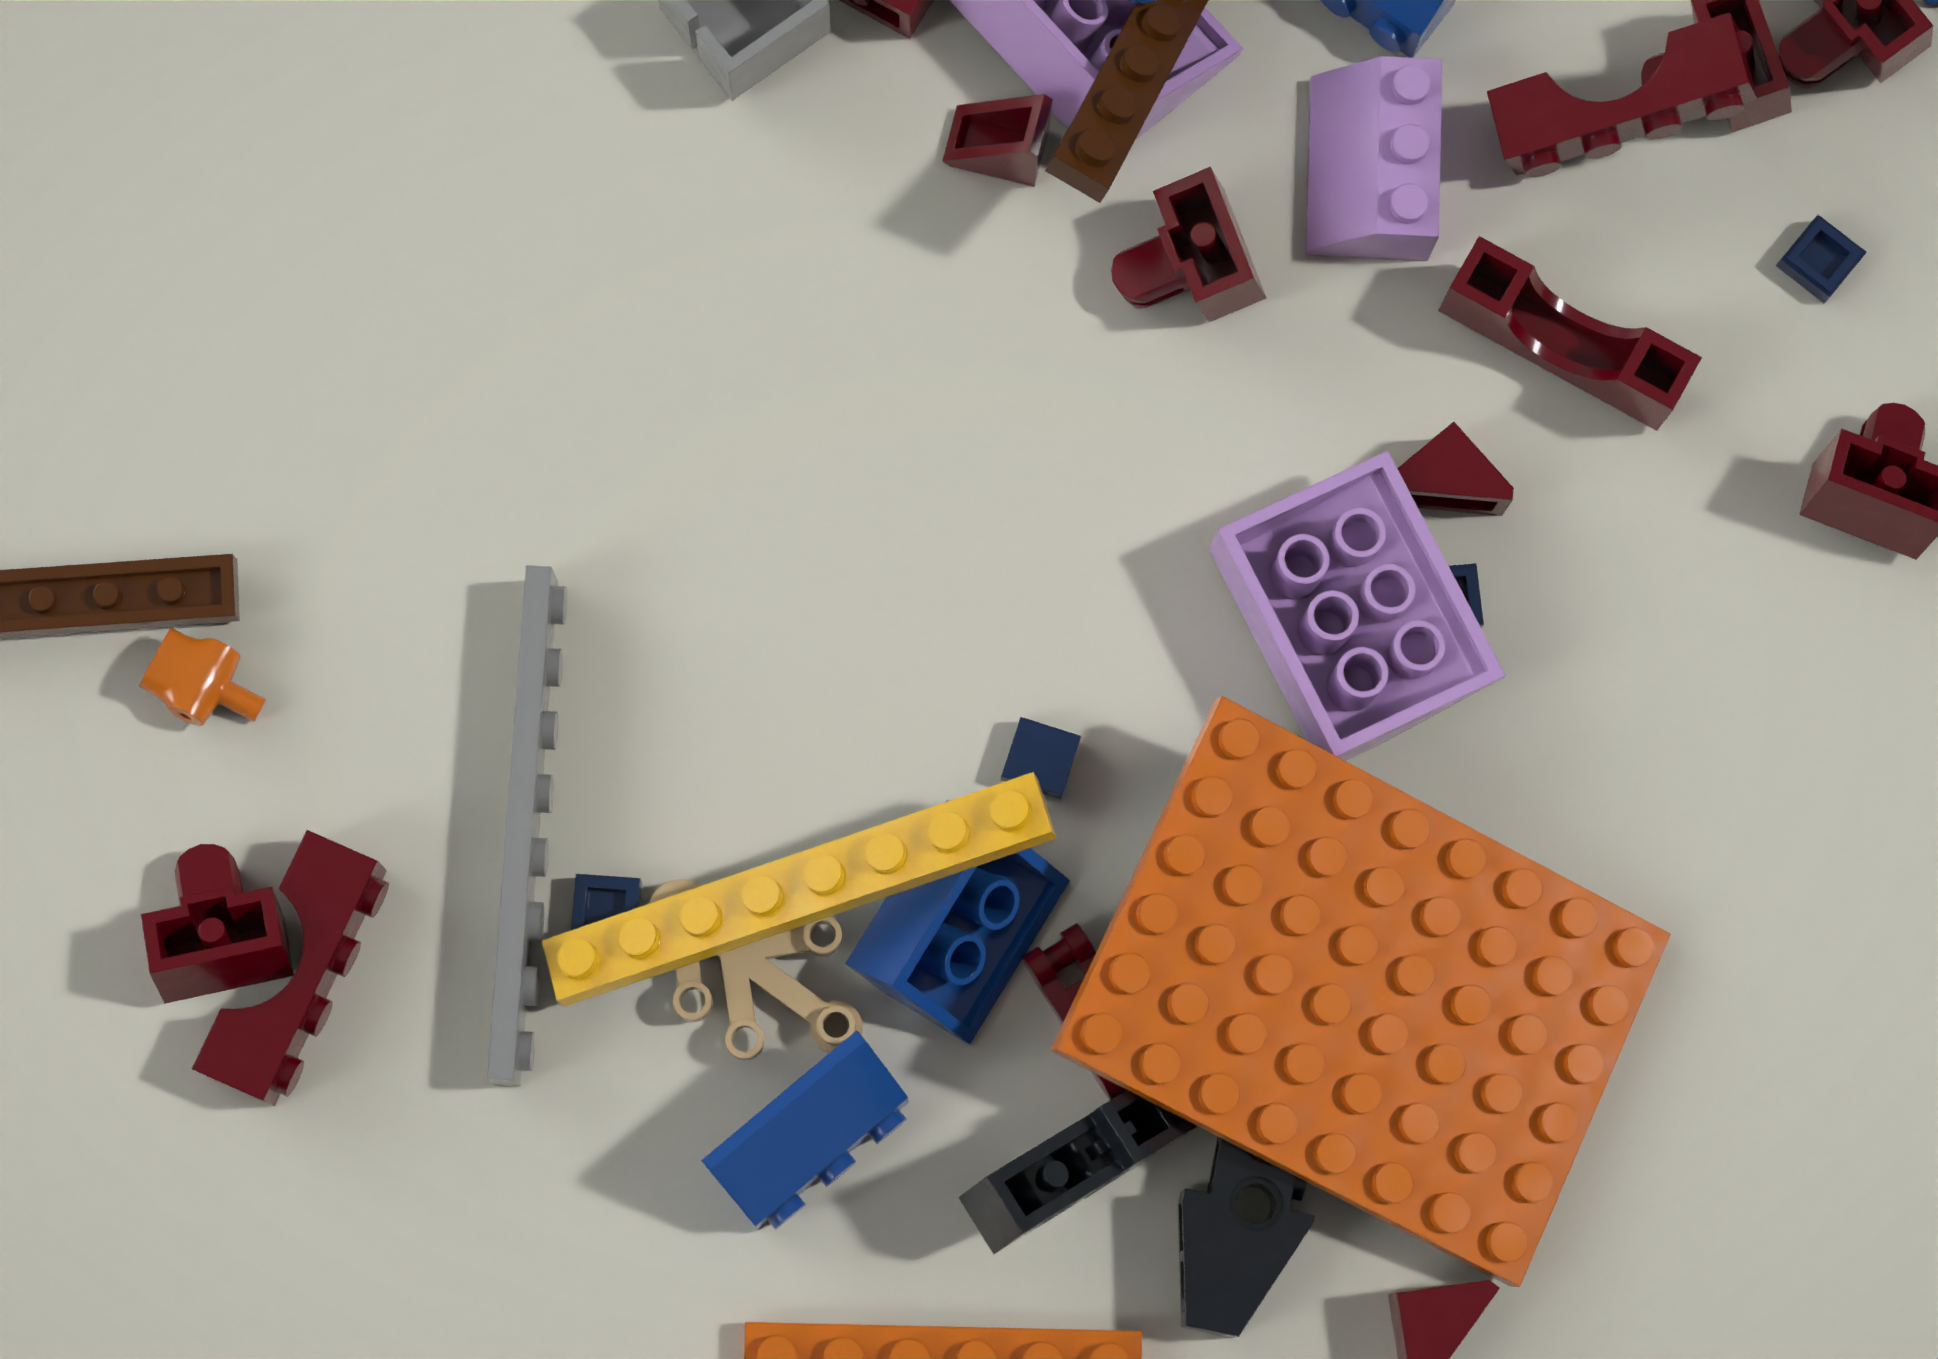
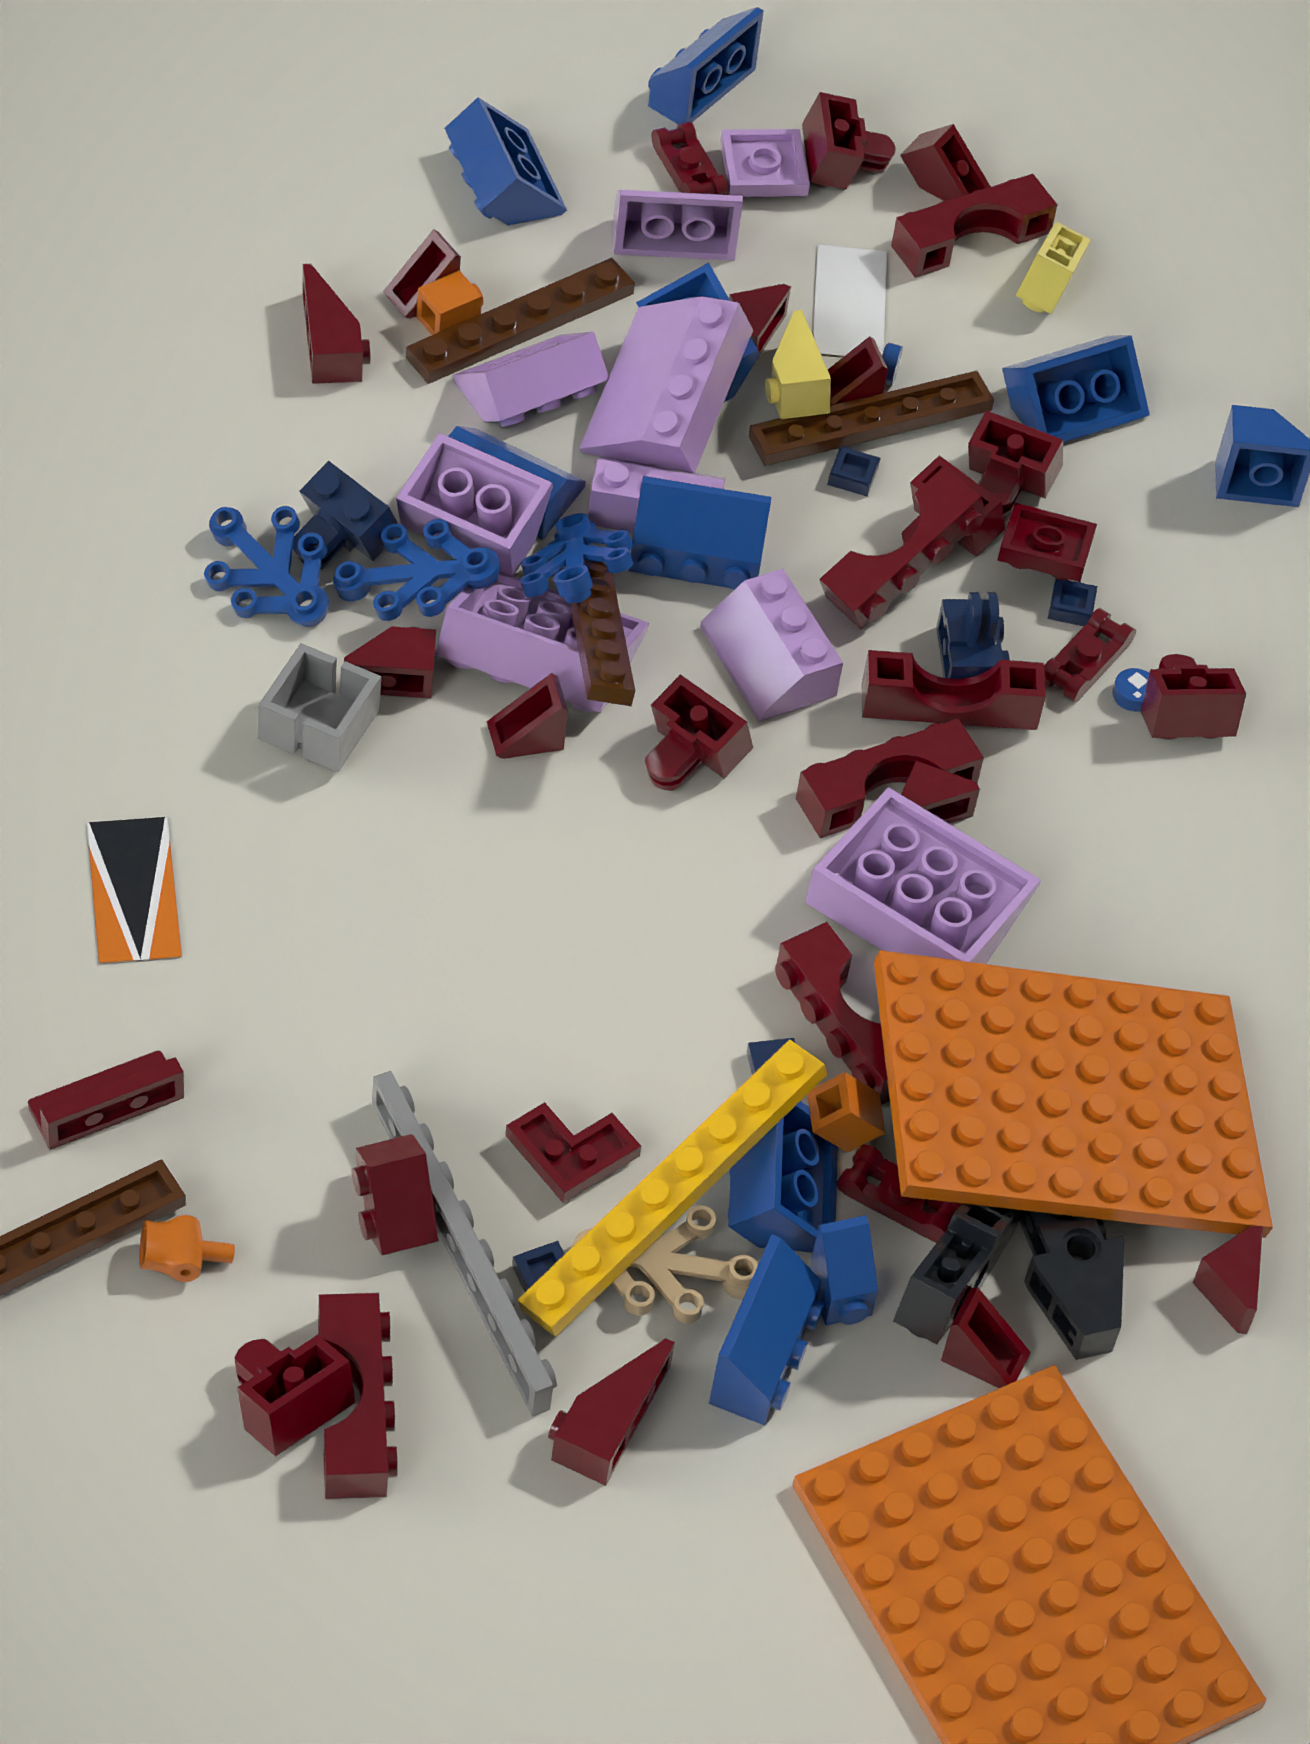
camera: 30 degrees left, 25 degrees down
none -> dark red panel [28,1050,184,1150]
none -> sticker [87,817,182,963]
none -> dark red brick [352,1134,439,1256]
none -> dark red plate [505,1102,641,1203]
none -> dark red slope [548,1338,675,1486]
none -> dark red arch [775,922,890,1105]
none -> dark red arch [795,718,984,838]
none -> orange brick [807,1072,886,1153]
none -> blue slope [809,1215,878,1326]
none -> dark blue brick [936,592,1010,679]
none -> dark red slope [941,1287,1031,1388]
none -> dark red plate [997,503,1097,582]
none -> dark red plate [1044,607,1136,703]
none -> blue tile [1112,668,1149,712]

